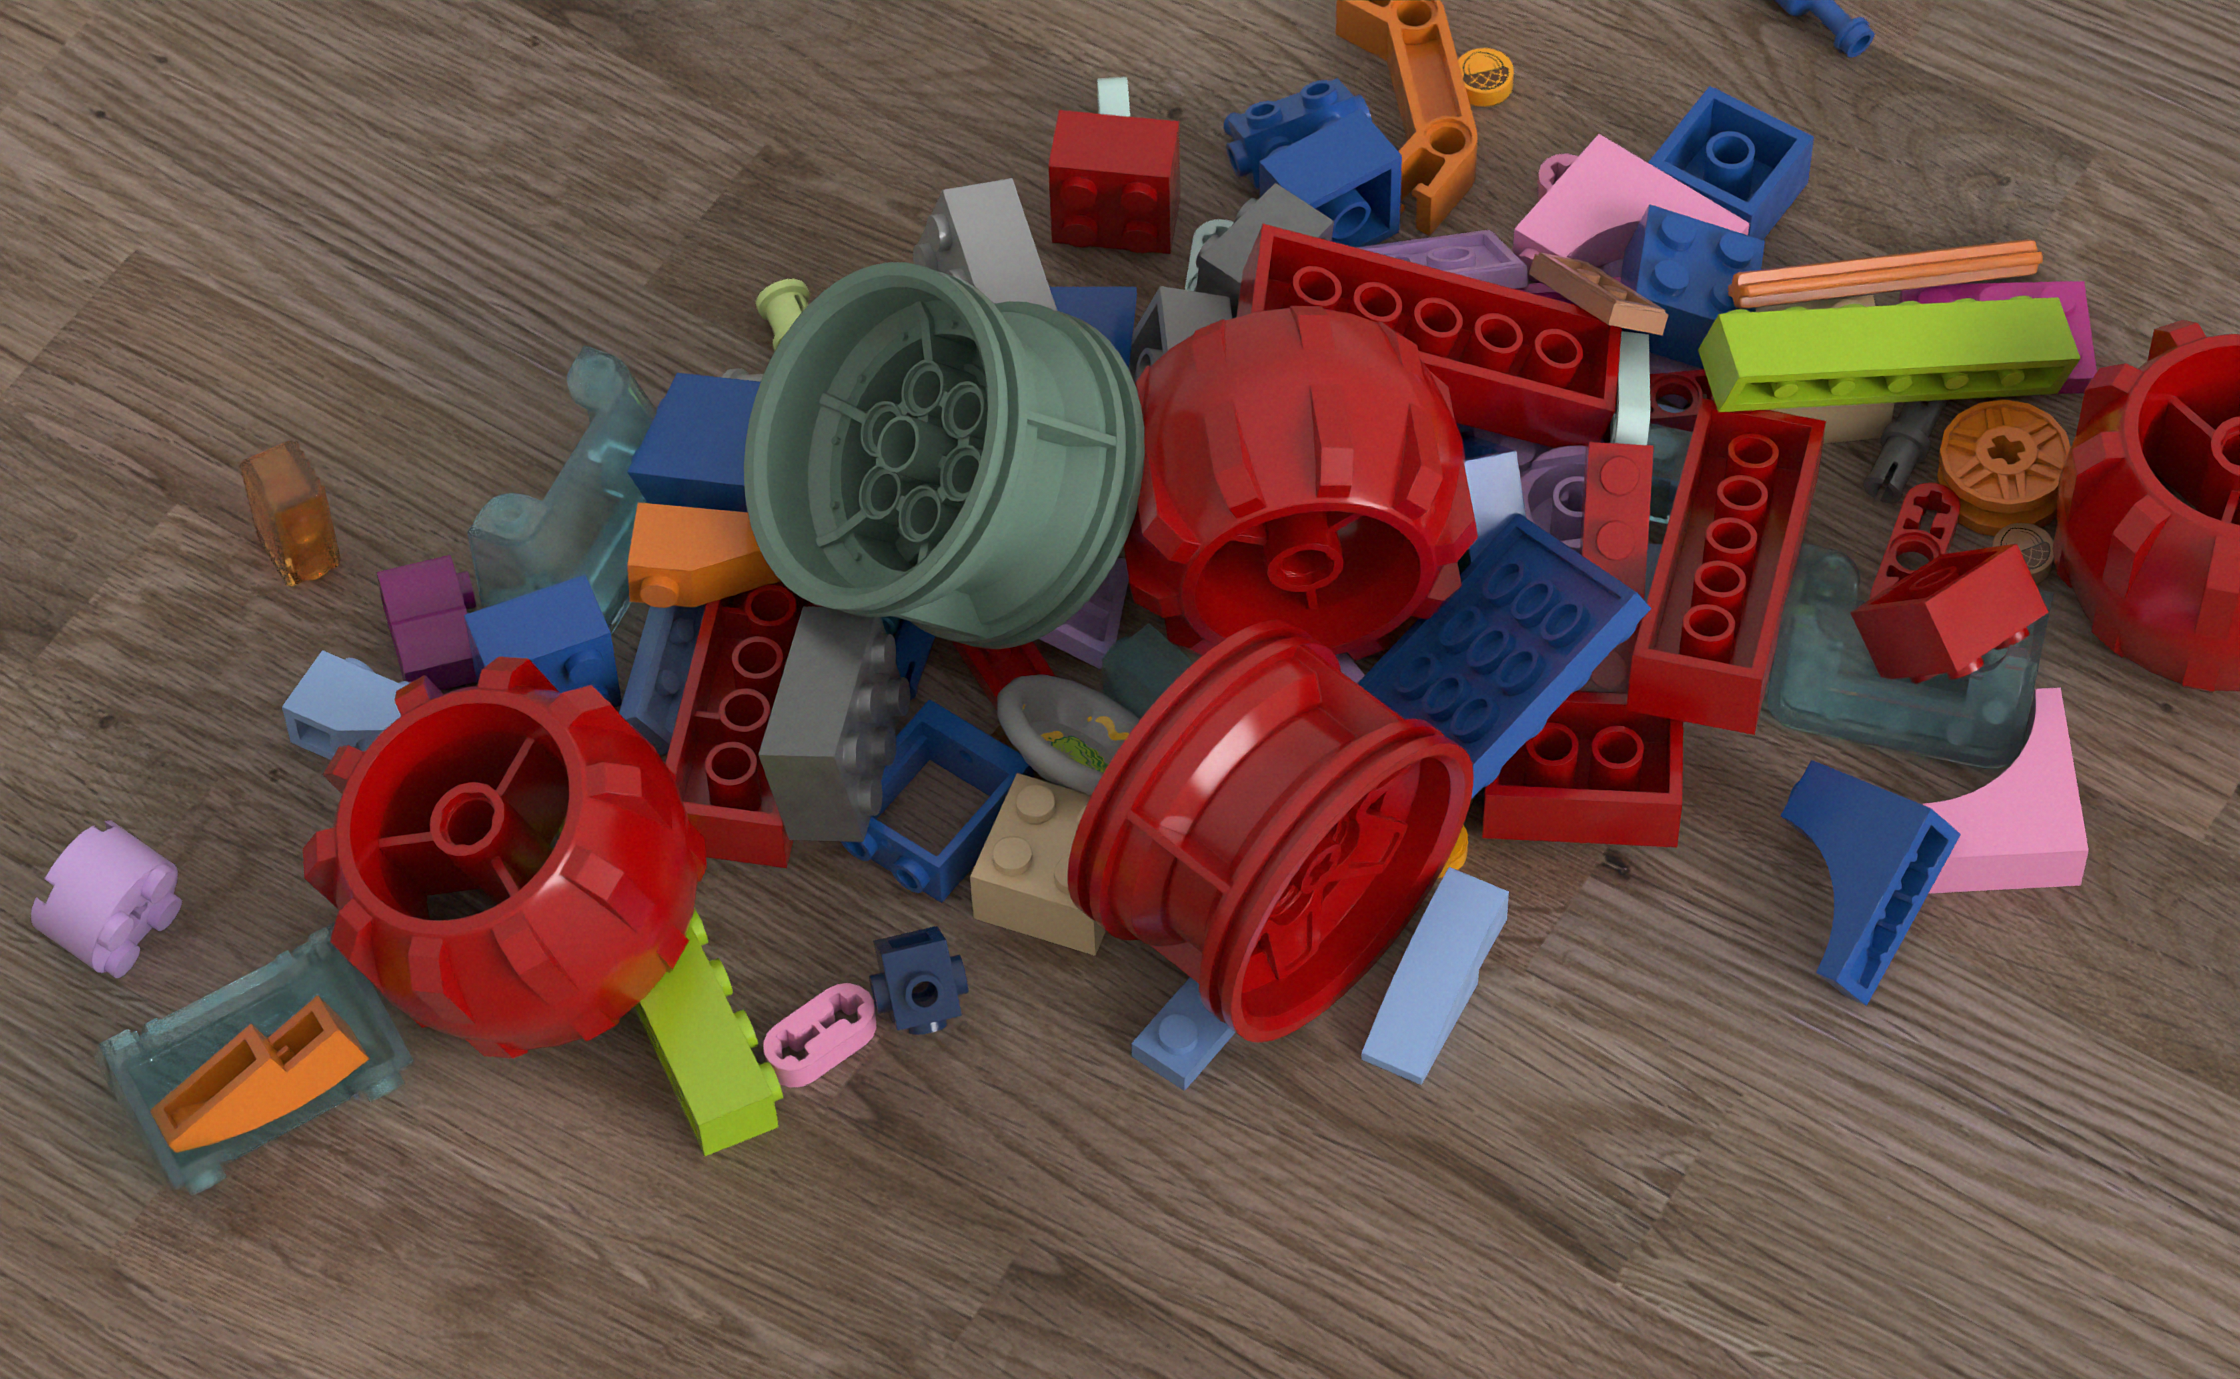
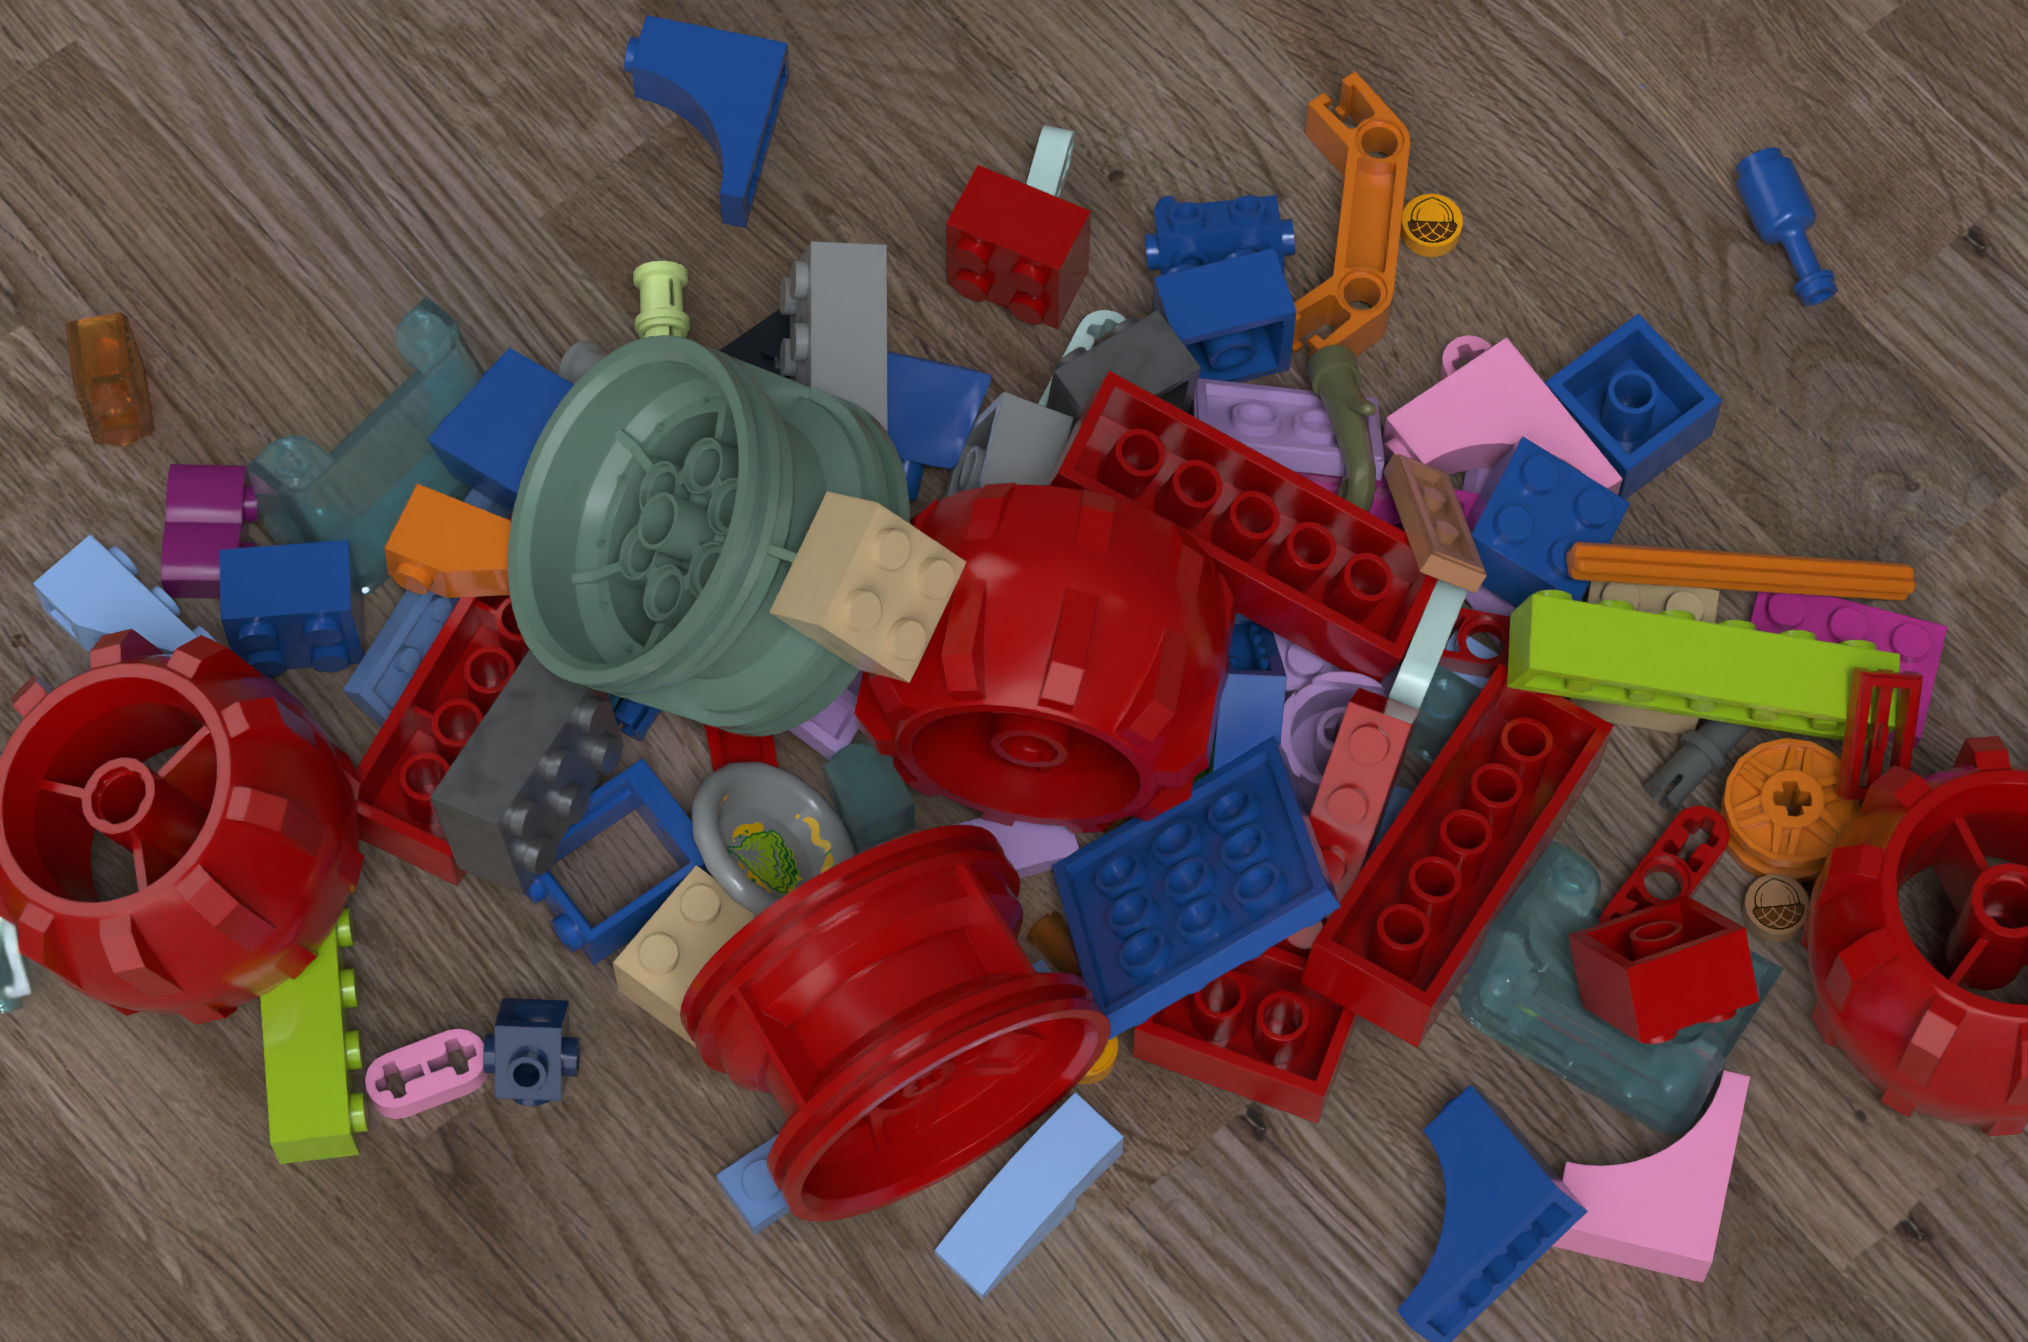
camera: 15 degrees right, 10 degrees up
none -> blue arch [624,15,790,228]
none -> tan brick [769,491,967,683]
none -> olive plant [1307,345,1377,512]
none -> red tile [1836,667,1924,801]

